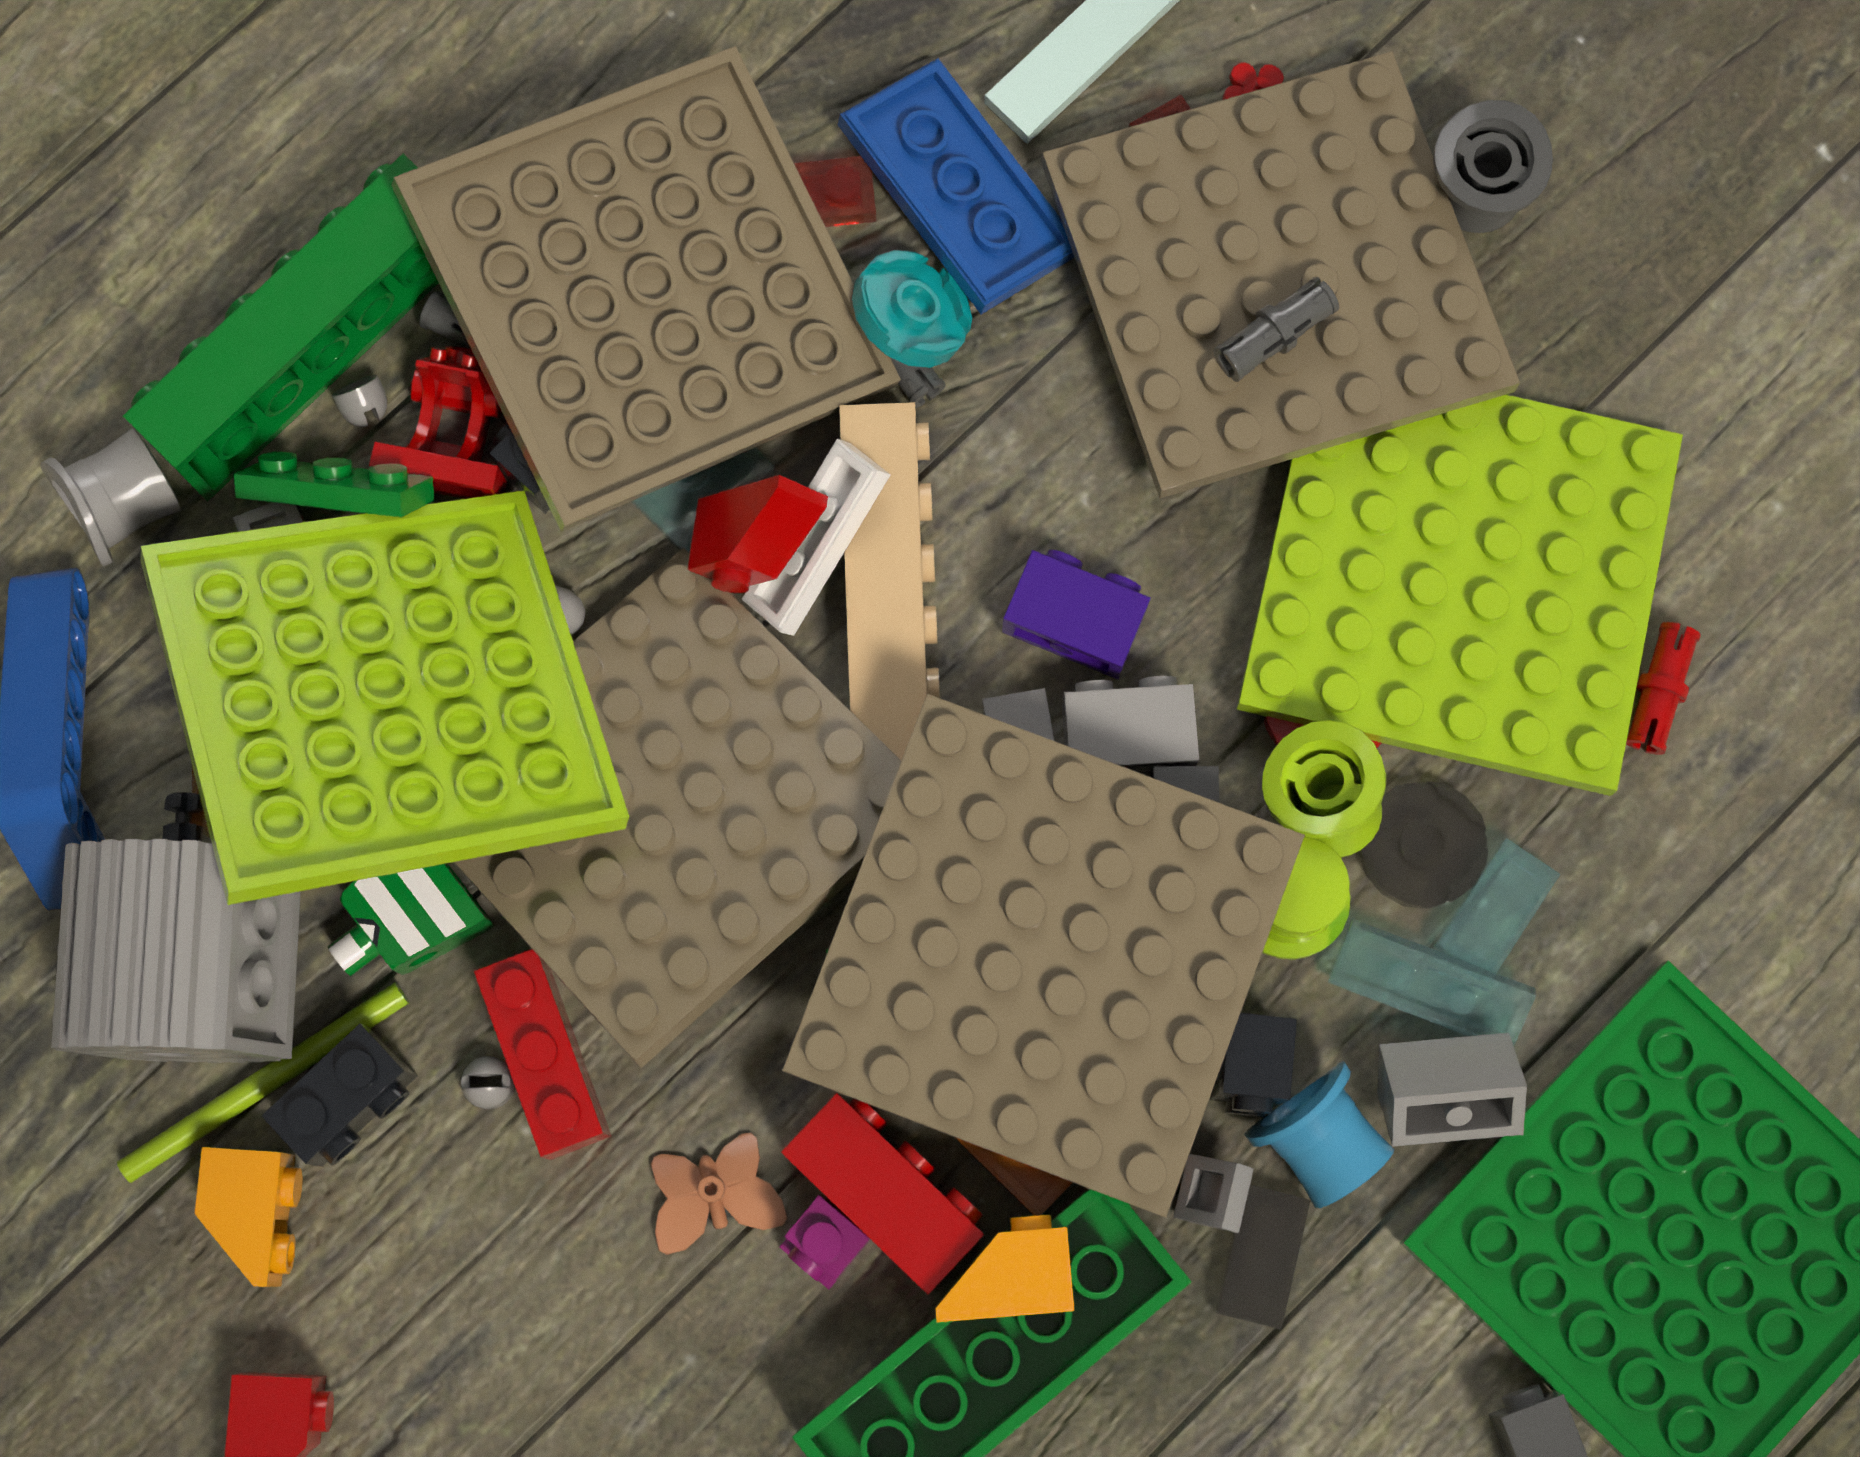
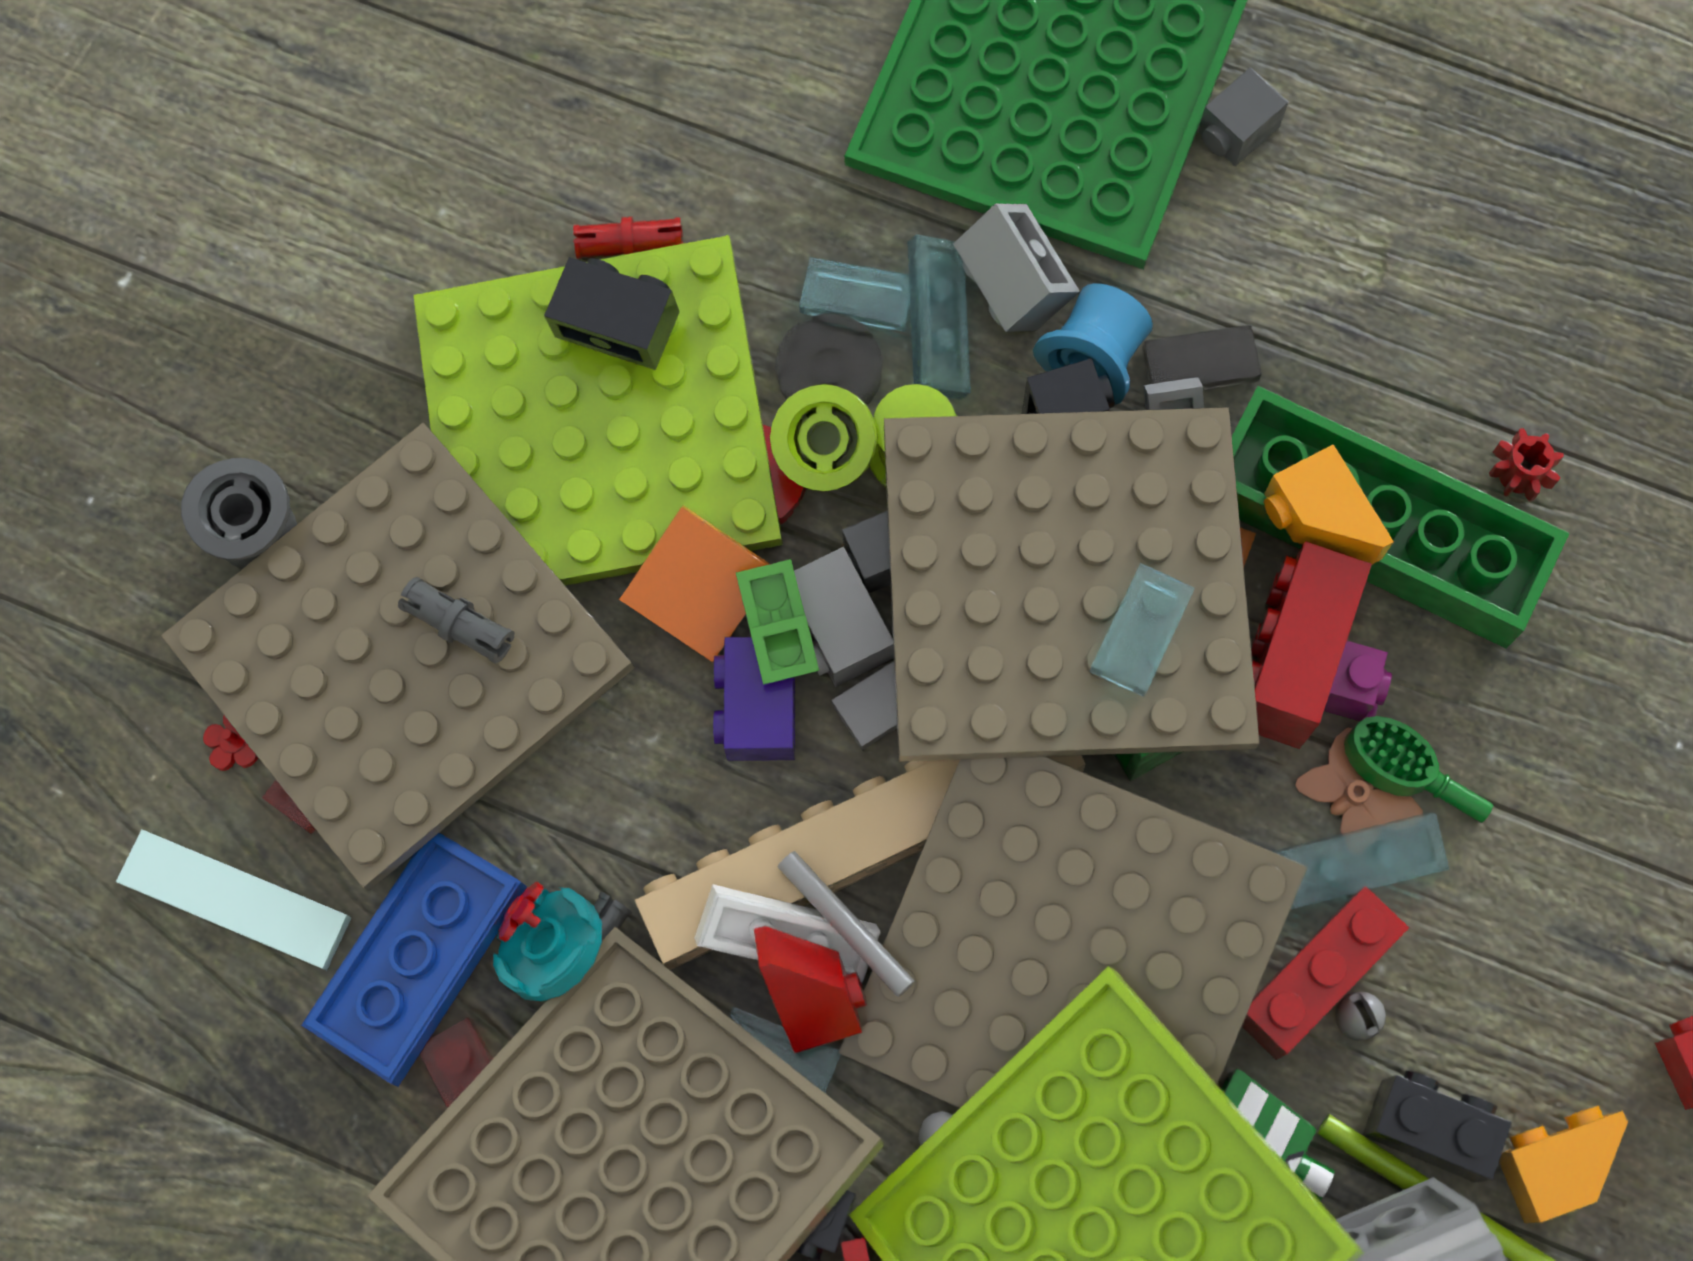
camera: 110 degrees left, 5 degrees down
none -> red plant [498,882,543,942]
none -> black brick [544,257,680,370]
none -> orange tile [619,505,770,662]
none -> bright green slope [736,559,819,685]
none -> light grey bar [778,851,915,997]
none -> clear light blue tile [1089,563,1195,697]
none -> clear light blue tile [1273,812,1449,909]
none -> green piece [1344,716,1493,823]

